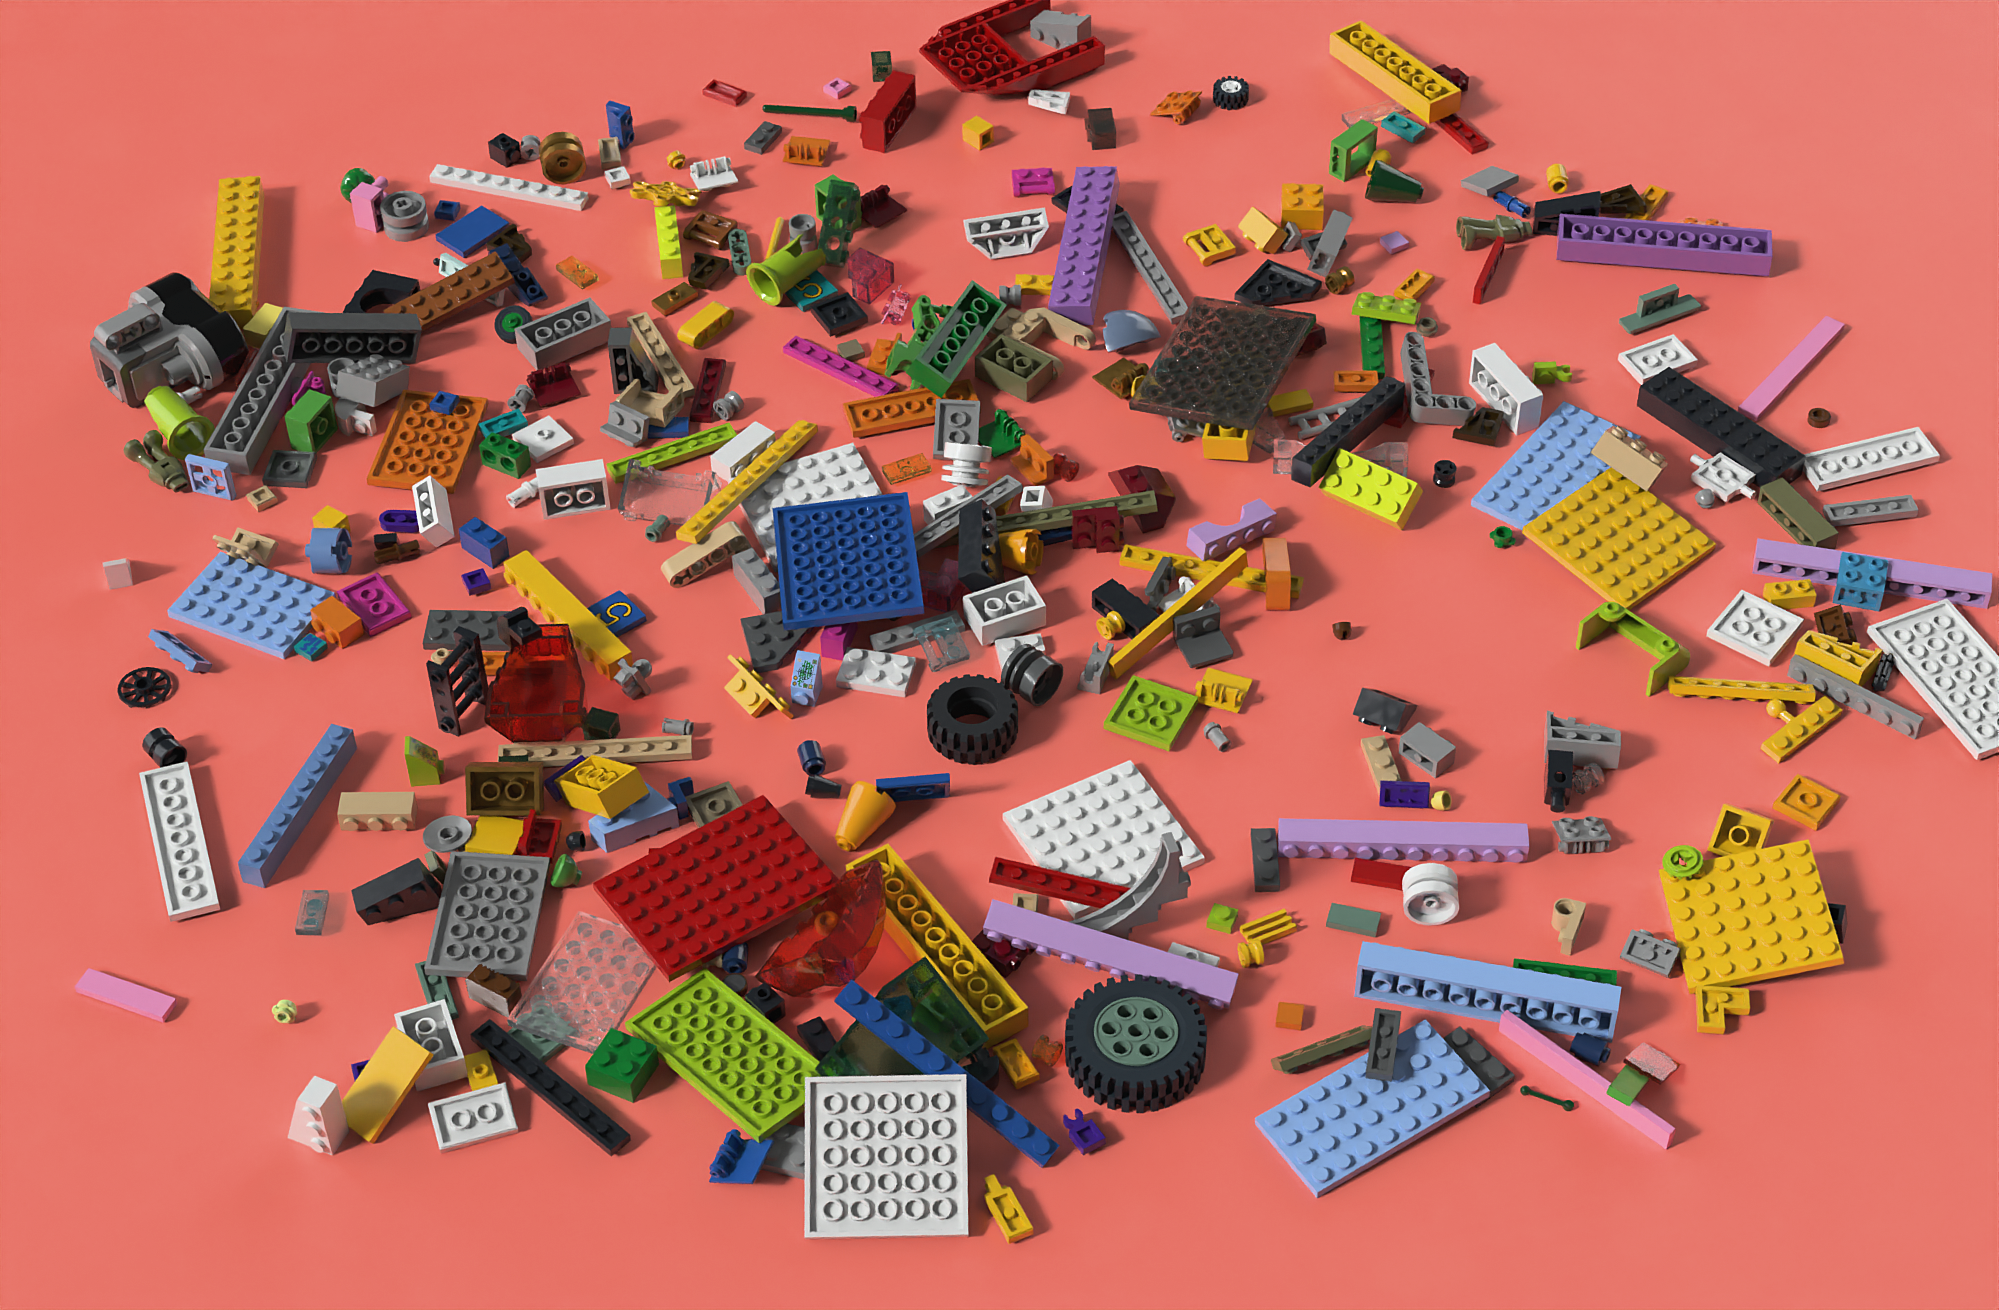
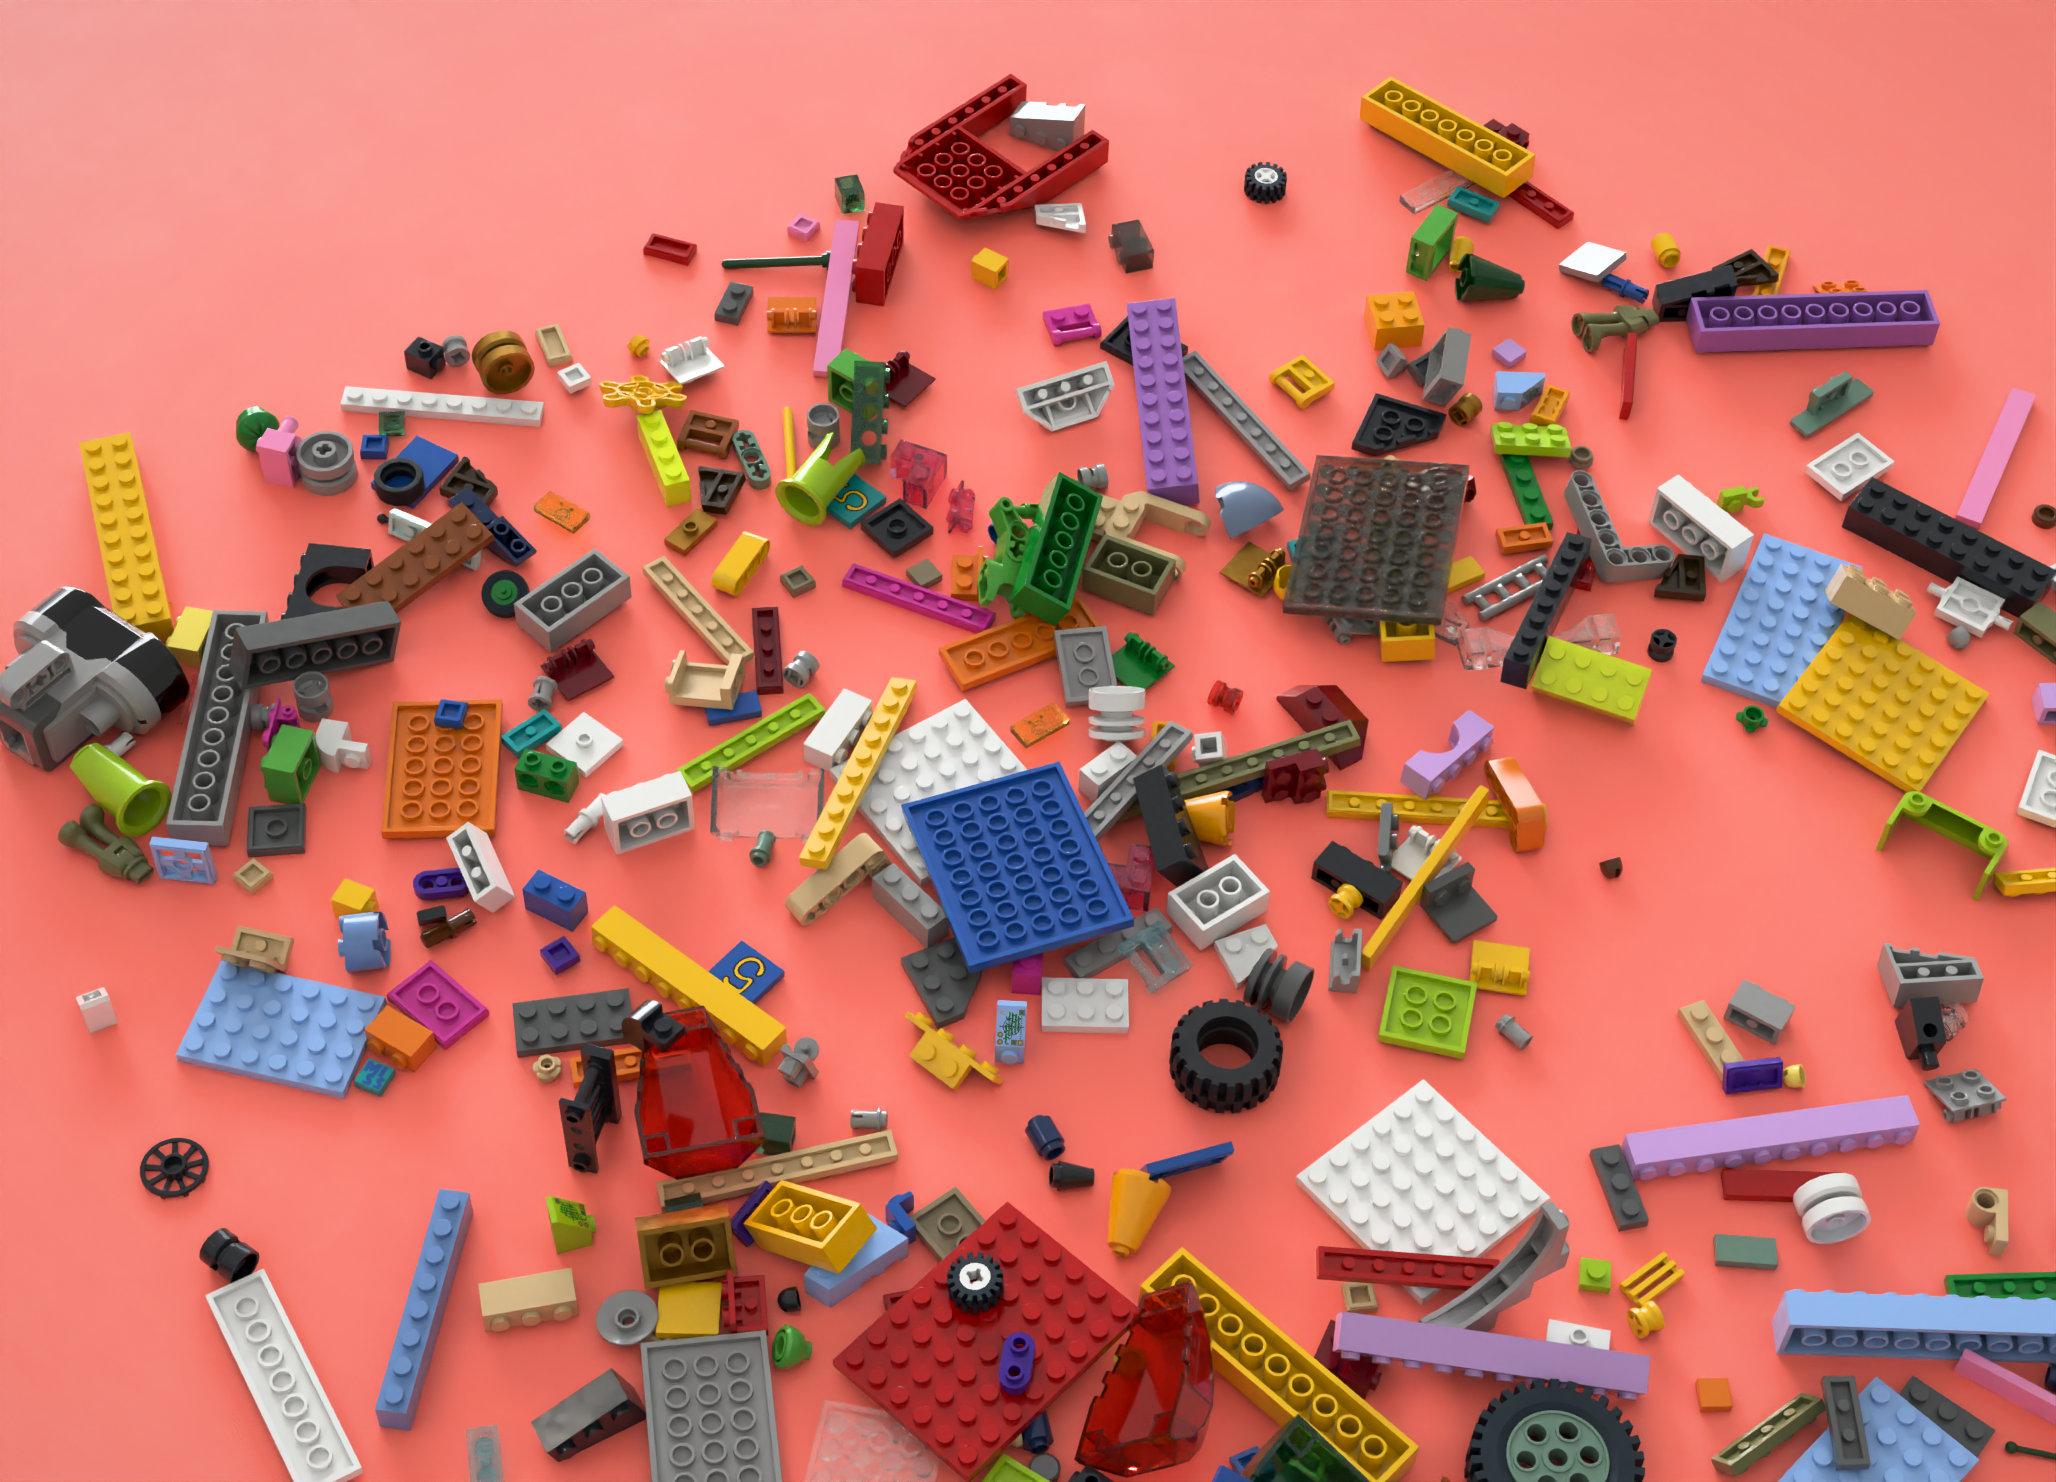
camera: 15 degrees left, 5 degrees up
medium blue plate [148,629,213,673] -> none
light grey brick [336,354,410,407] -> none
olive tile [424,850,447,885] -> none
light grey bracket [600,401,650,447] -> none
blue bracket [606,100,635,149] -> none
dark grey wedge [608,328,659,394] -> none
orange bracket [1011,434,1054,486] -> none
yellow plate [1015,274,1054,295] -> none
orange hinge [1150,90,1202,124] -> none
yellow brick [1238,206,1289,254] -> none
black slope [1353,687,1418,734] -> none
none -> black tyre [374,458,425,506]
none -> clear green plate [378,411,406,437]
none -> dark tan tile [780,565,816,598]
none -> bright pink tile [813,219,860,377]
none -> black wheel [947,1252,1004,1314]
none -> dark purple plate [999,1332,1035,1395]
none -> light blue slope [1493,371,1546,411]

